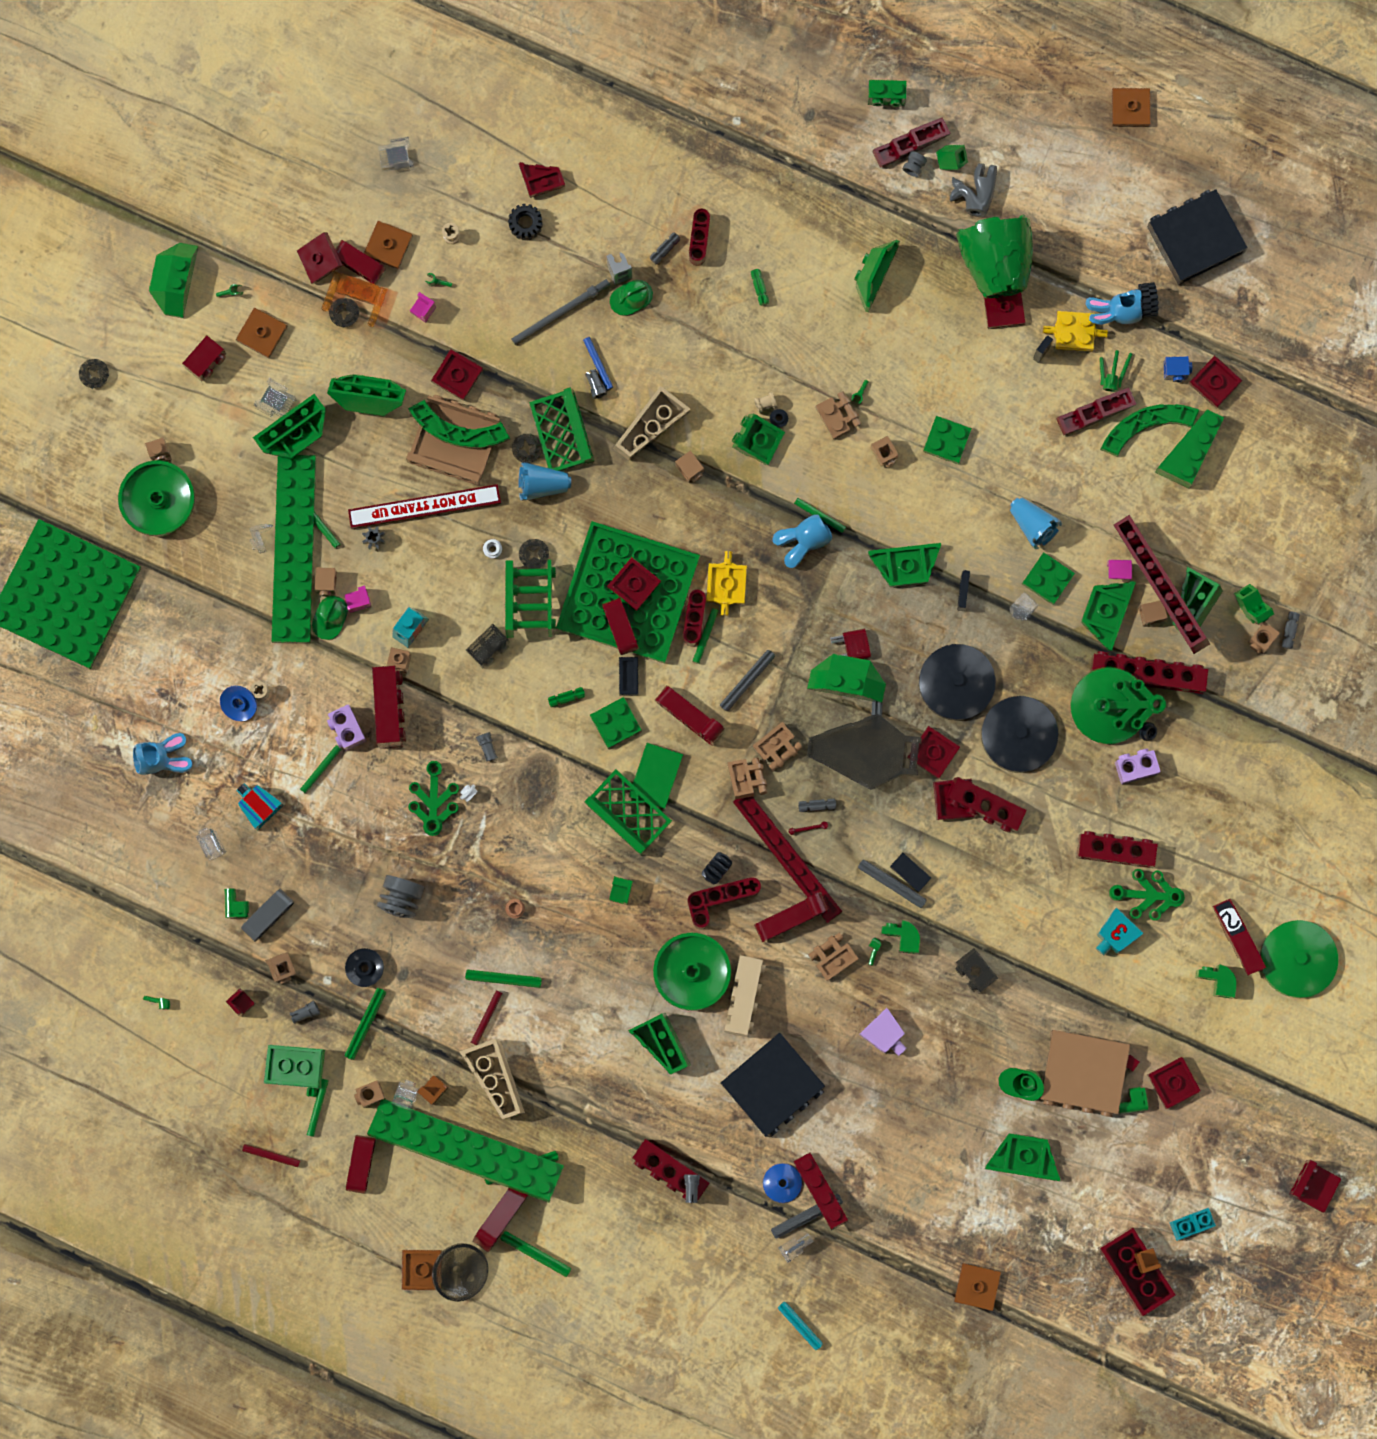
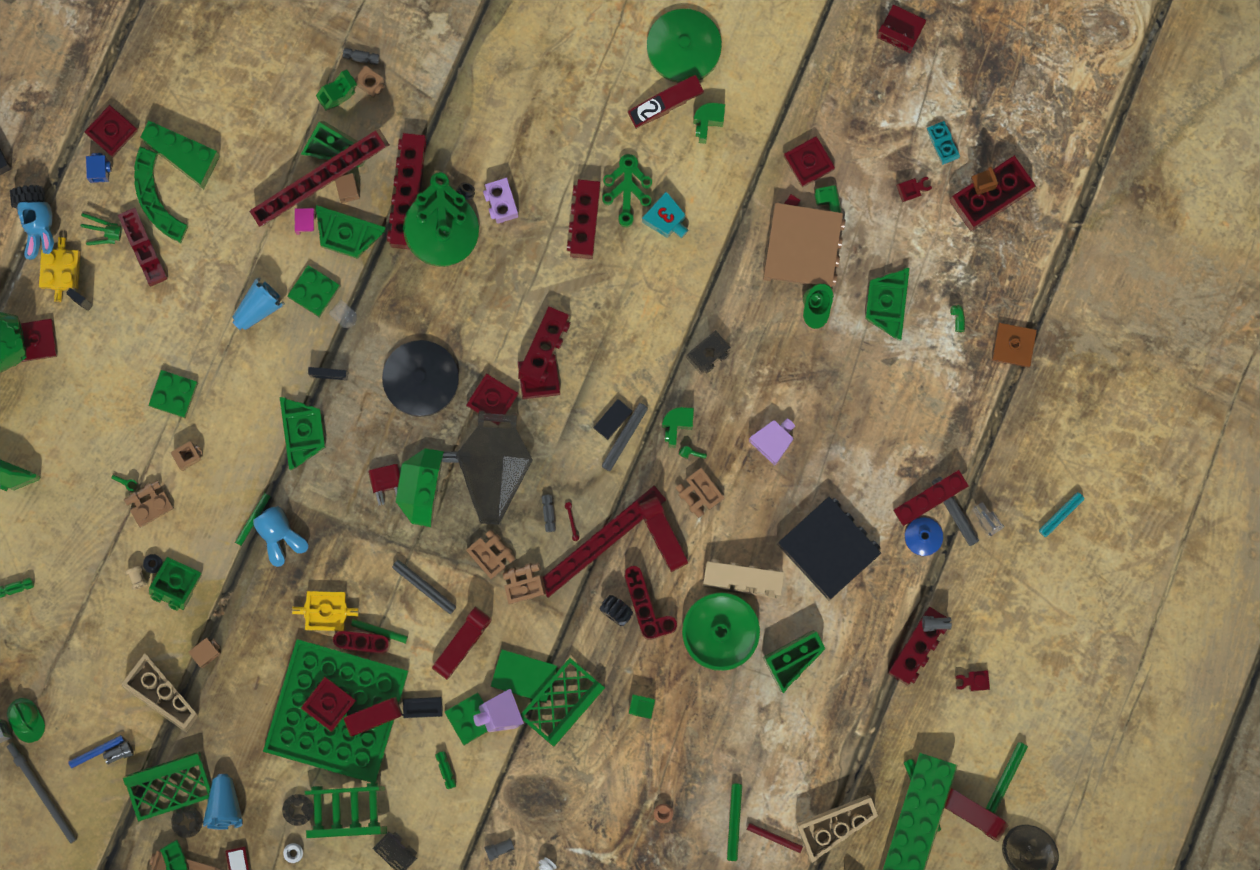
camera: 95 degrees left, 0 degrees up
black dish [981,696,1059,773] -> none
none -> lavender torso [474,689,524,732]
none -> dark red plate [896,177,932,203]
none -> green arm [950,305,965,332]
none -> dark red plate [955,670,990,692]

